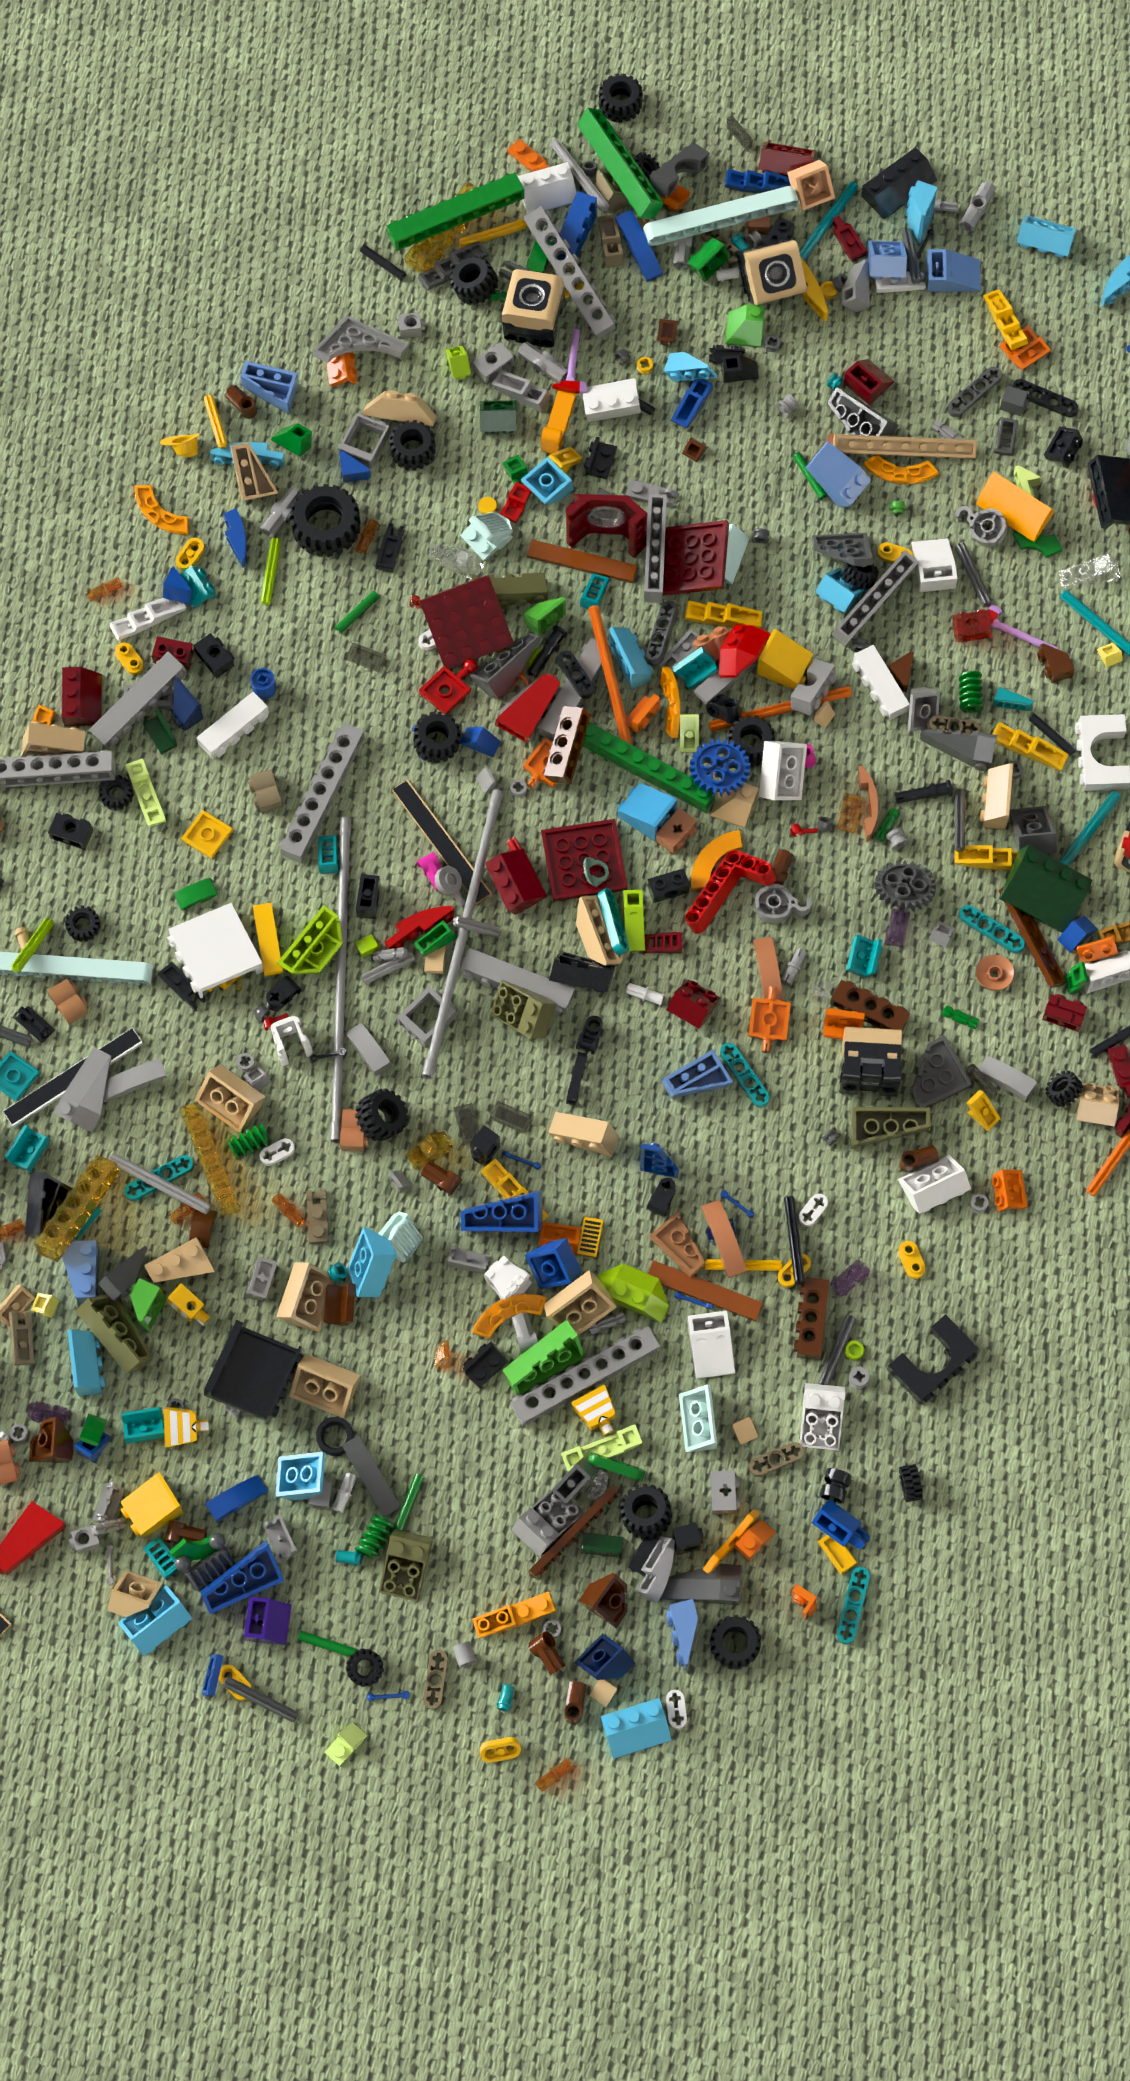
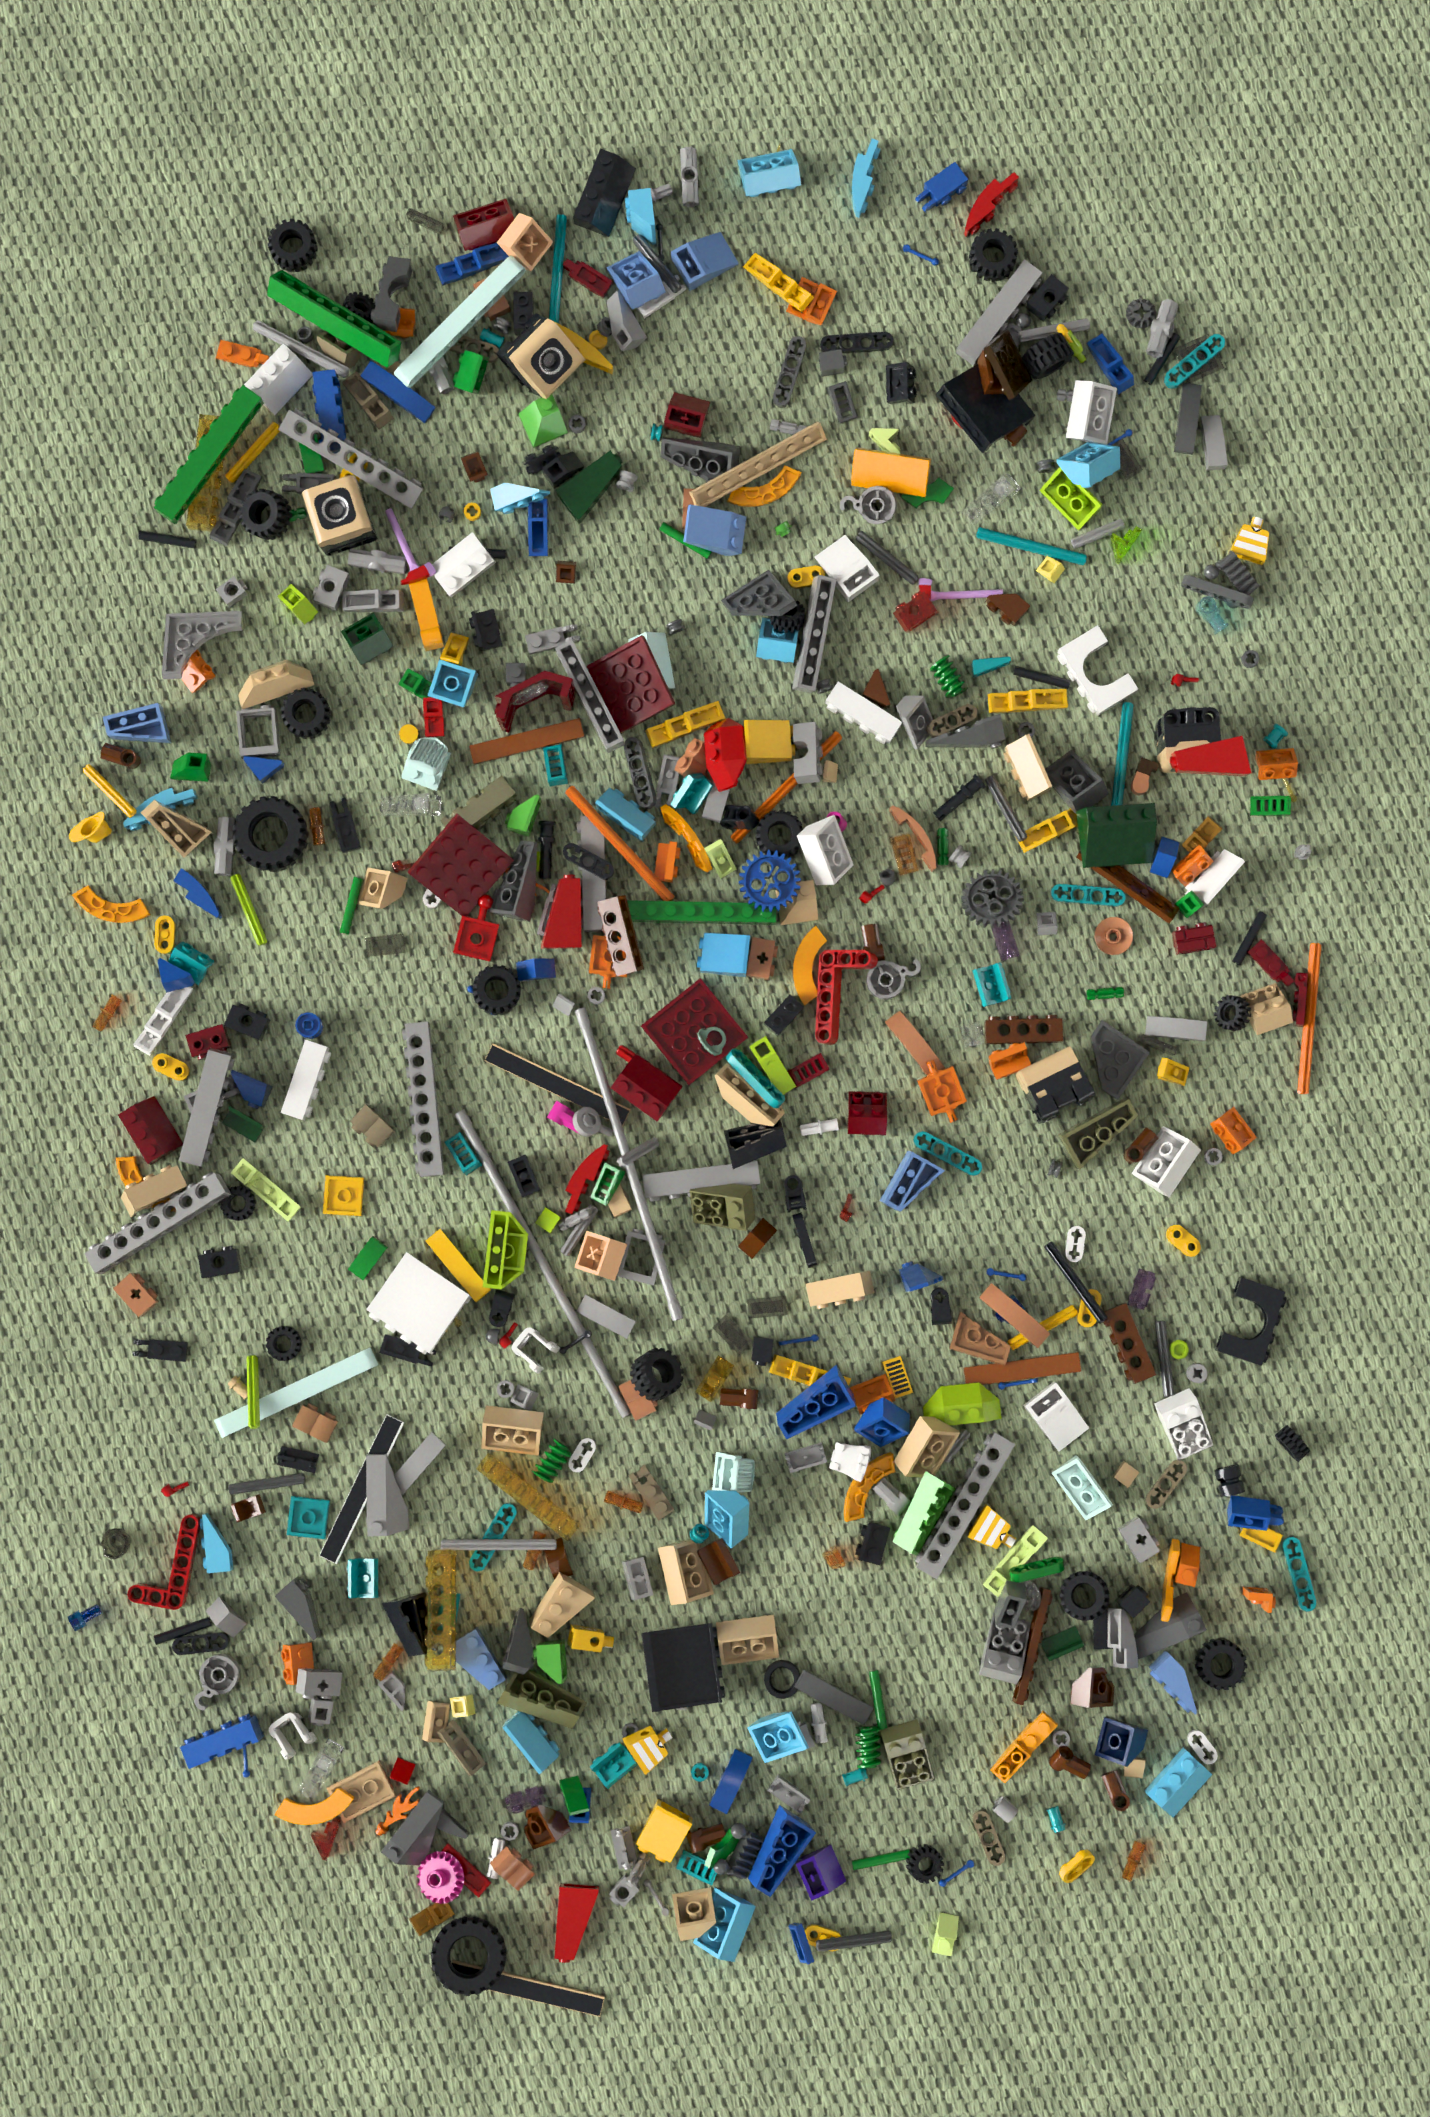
camera: 30 degrees left, 15 degrees up
white pin [716,267,739,282] -> none
light grey pin [781,948,808,987] -> none
none -> tan slope [357,868,408,909]
none -> dark green slope [556,450,623,524]
none -> light nougat brick [574,1231,627,1281]
none -> teal bush [691,1763,709,1782]
none -> reddish brown slope [738,1218,777,1259]
none -> clear red hand [840,1194,853,1222]
none -> leg [1131,757,1160,796]

